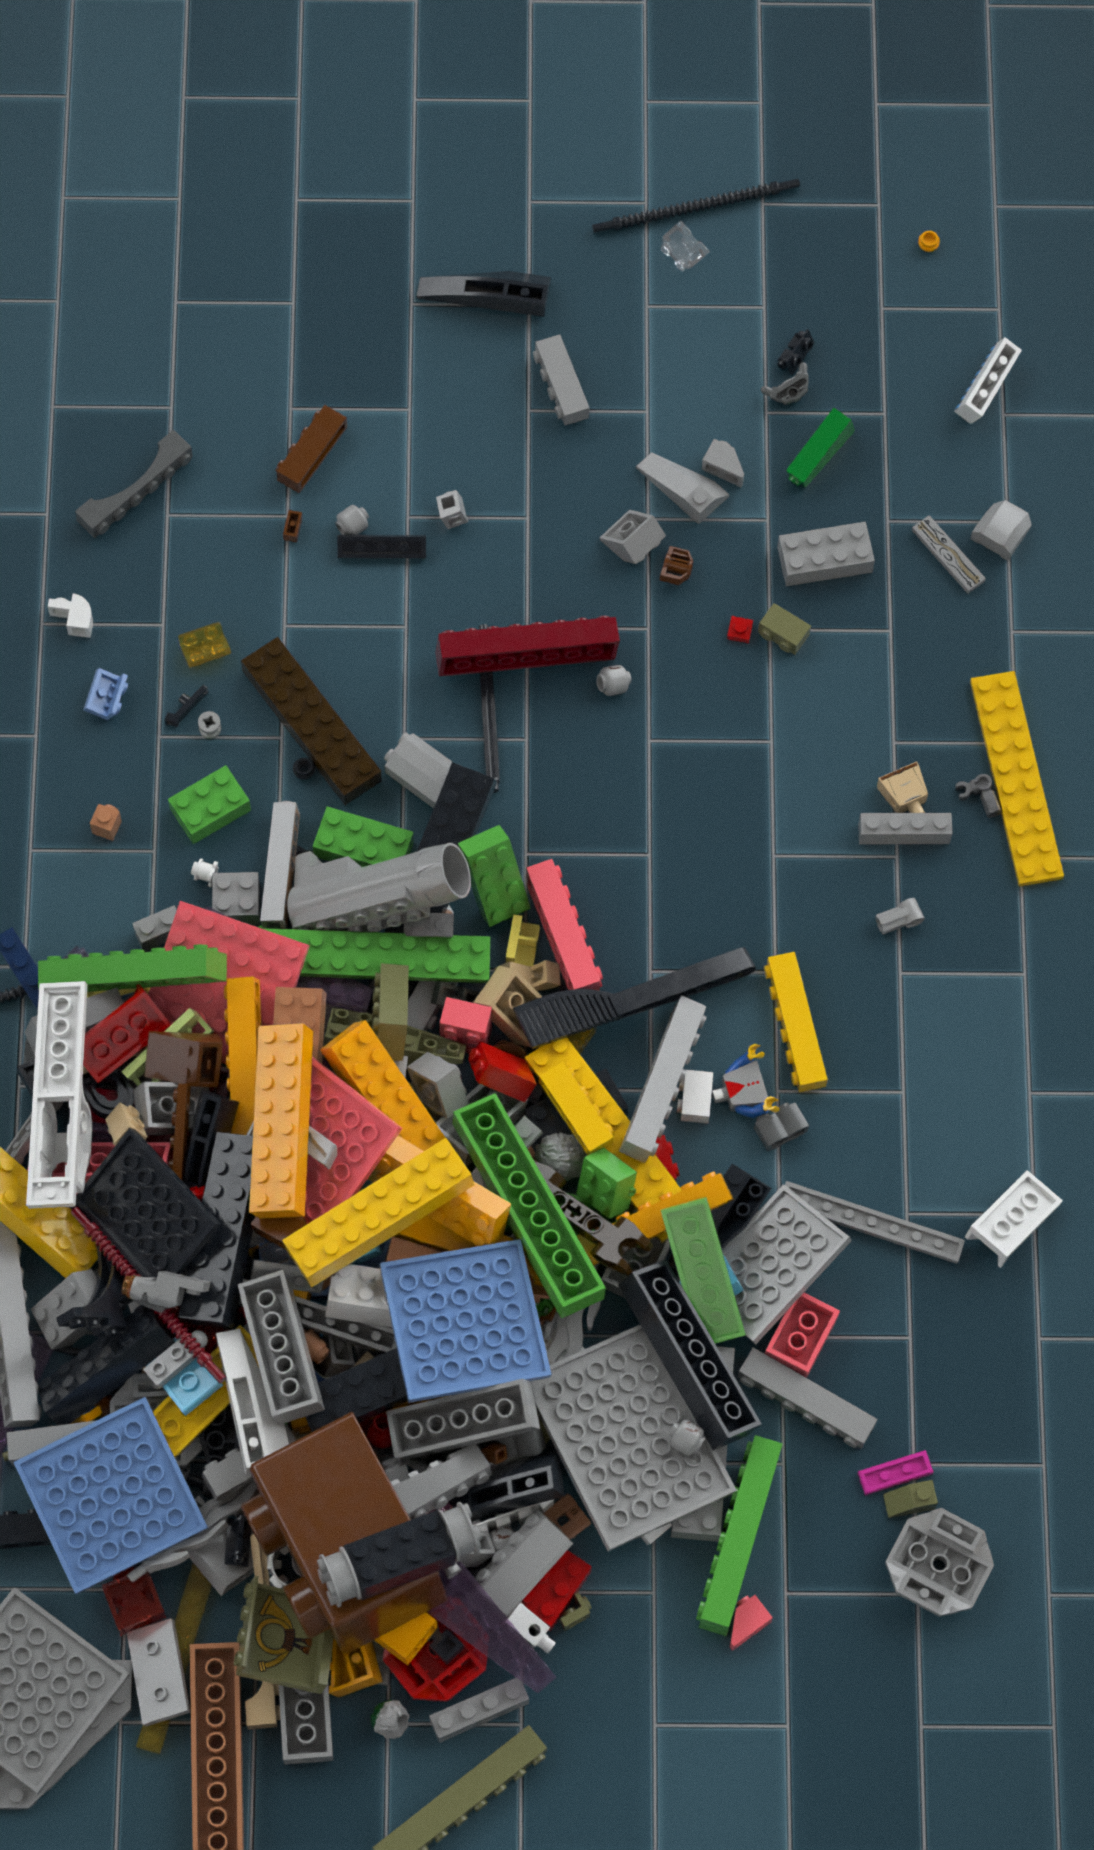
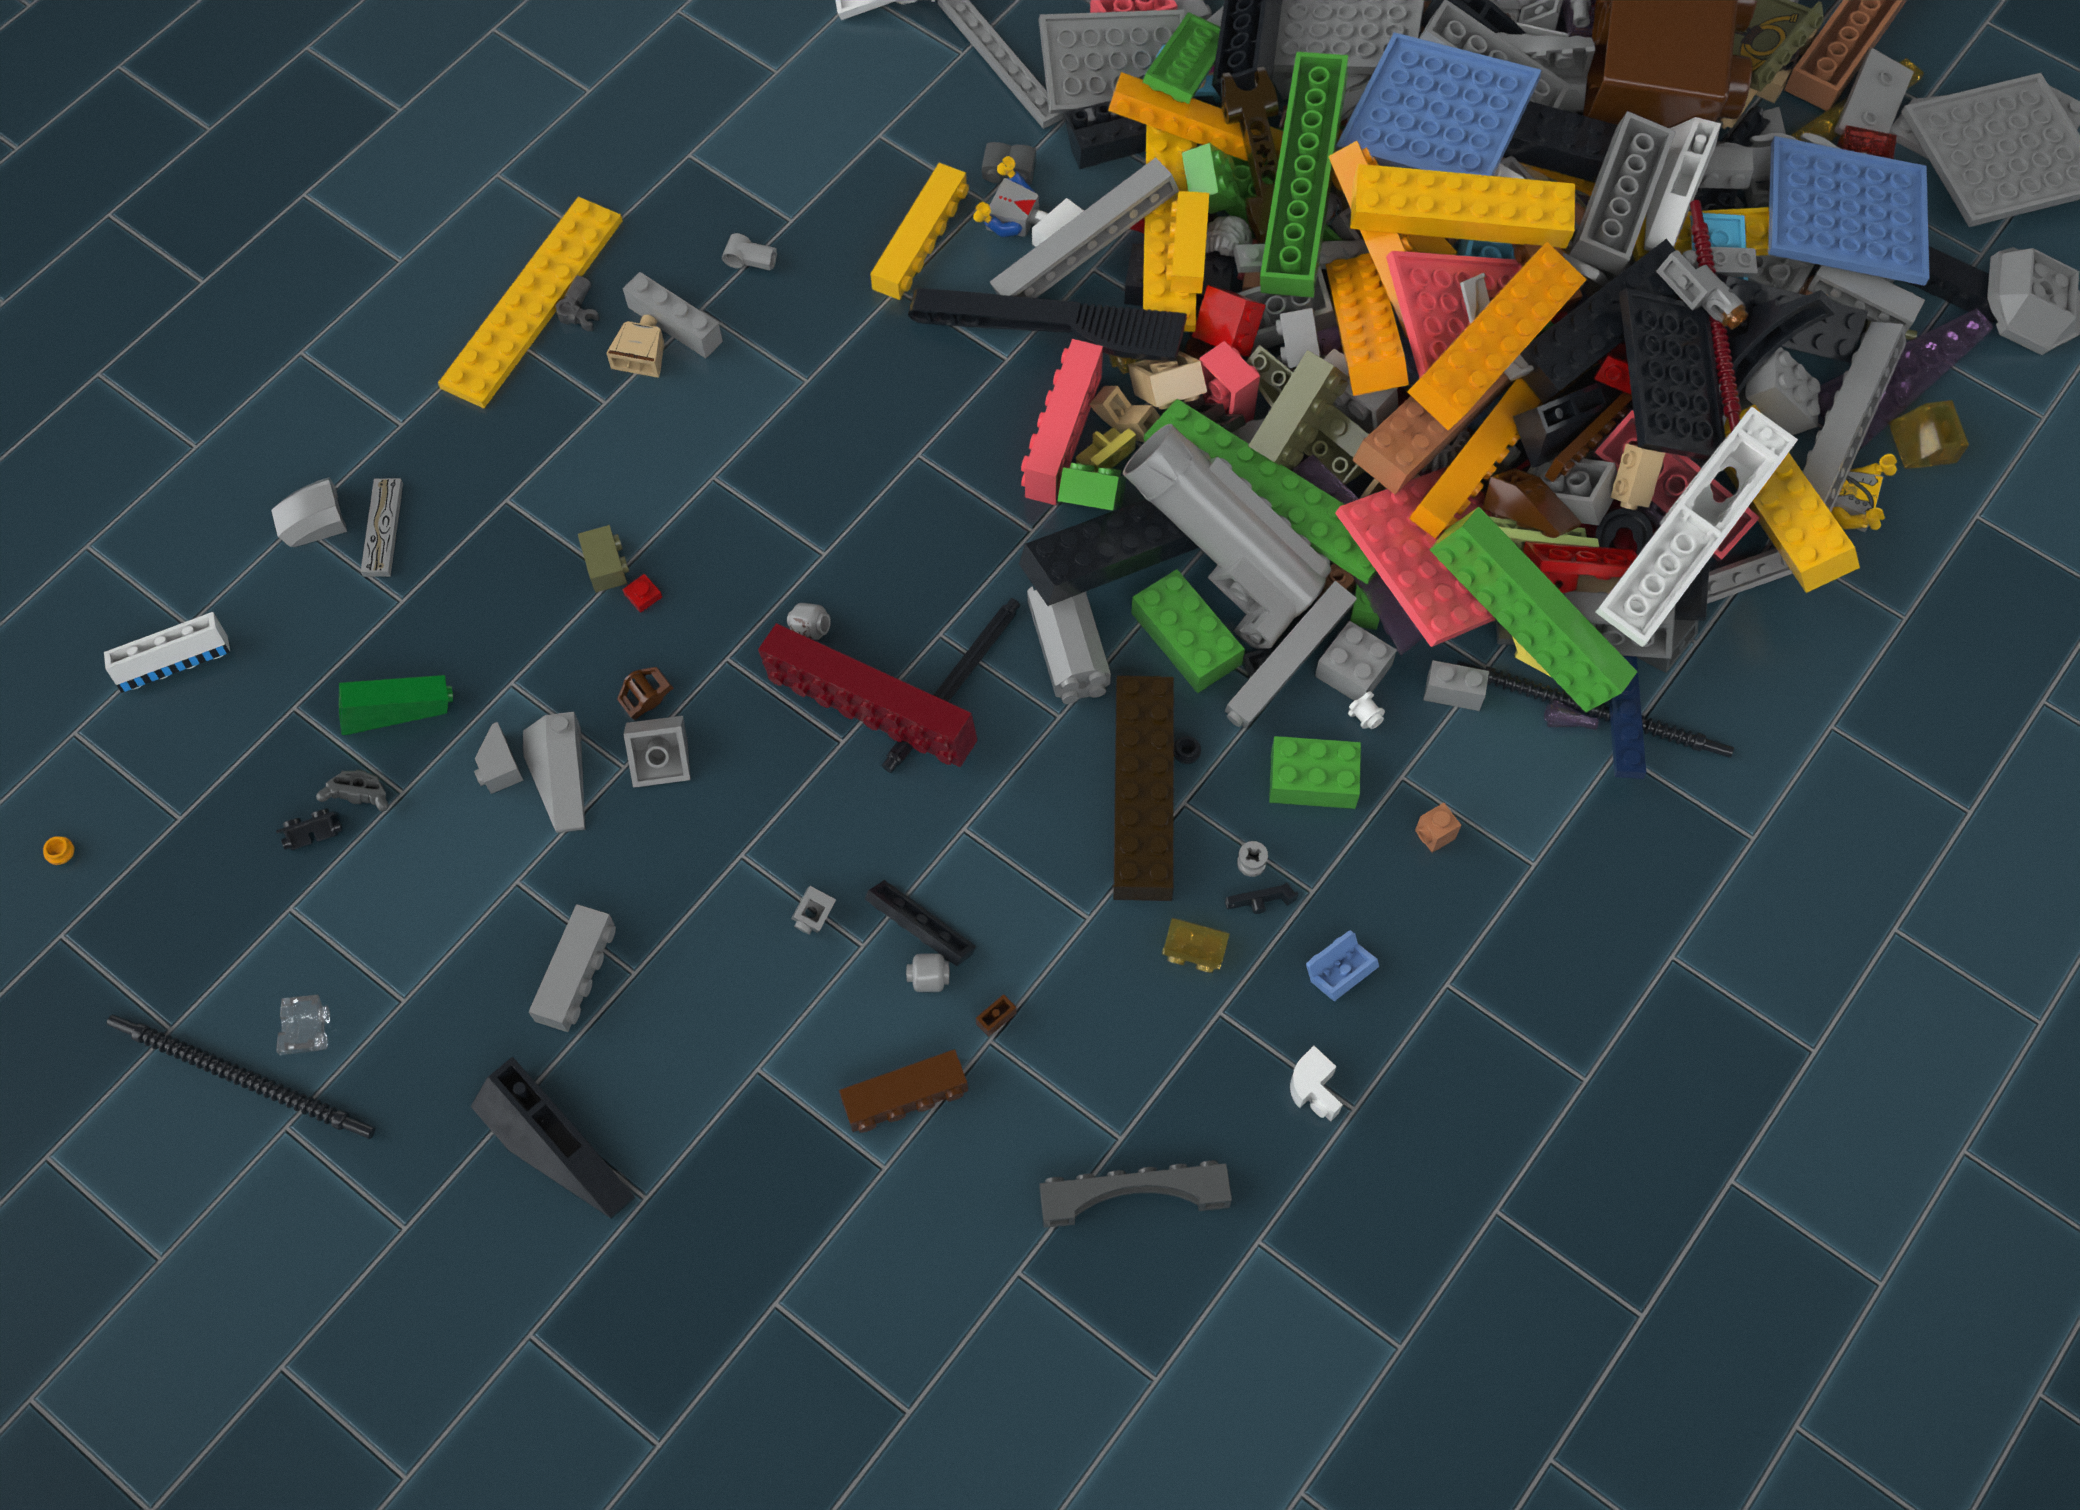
camera: 140 degrees left, 5 degrees down
light grey brick [777,522,875,586] -> none

